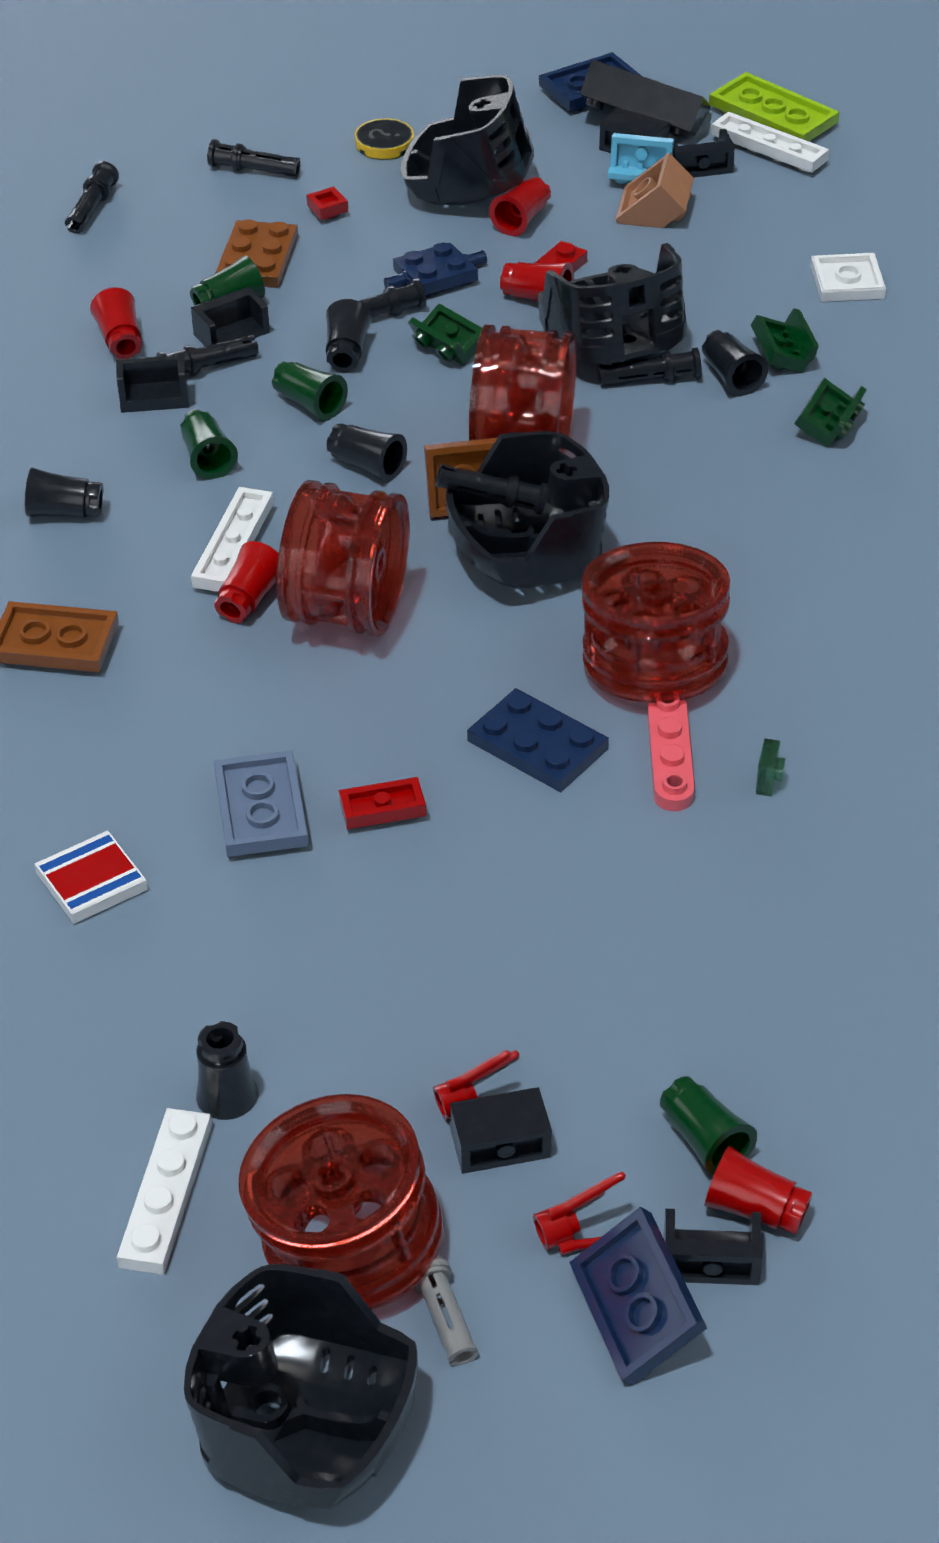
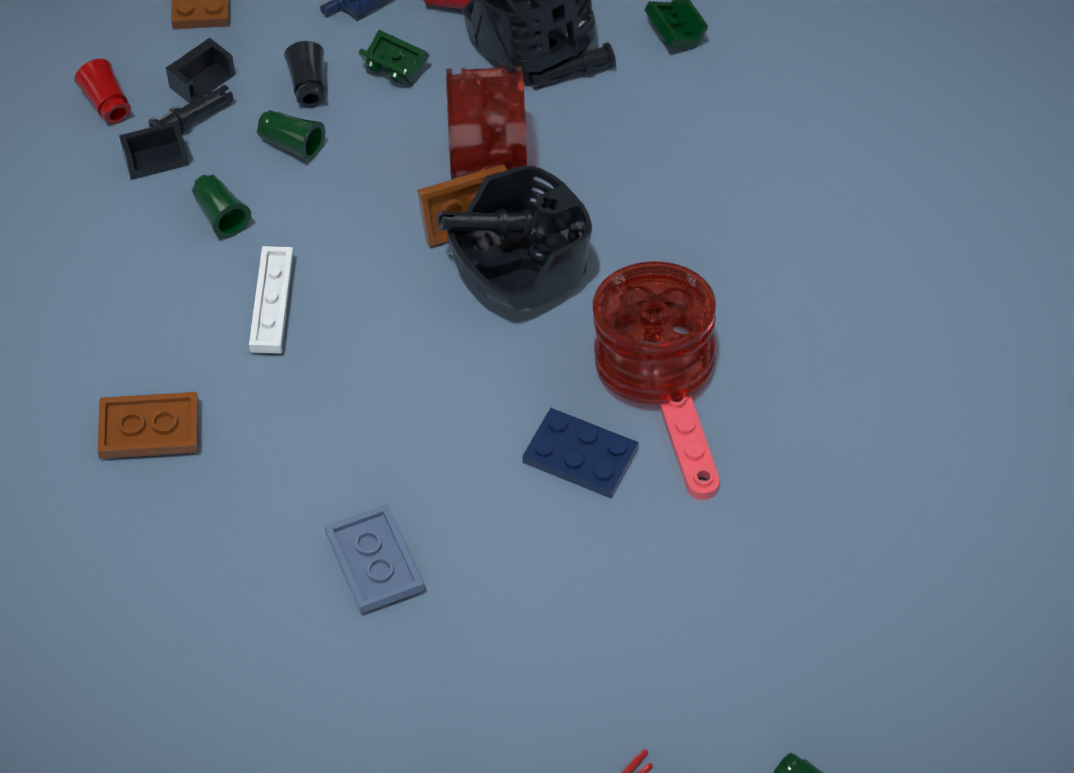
camera: 15 degrees left, 10 degrees up
black plant [25,467,104,518] -> none
tile [35,830,148,924] -> none
dark green plant [190,255,265,306] -> none
red plant [214,541,286,624] -> none
clear red wheel [277,479,410,637] -> none
black pin [326,279,426,317] -> none
black plant [326,423,407,482] -> none
red plate [339,777,426,829] -> none
black plant [702,329,768,396] -> none
clear green plate [756,738,786,797] -> none
dark green bracket [794,378,867,448] -> none

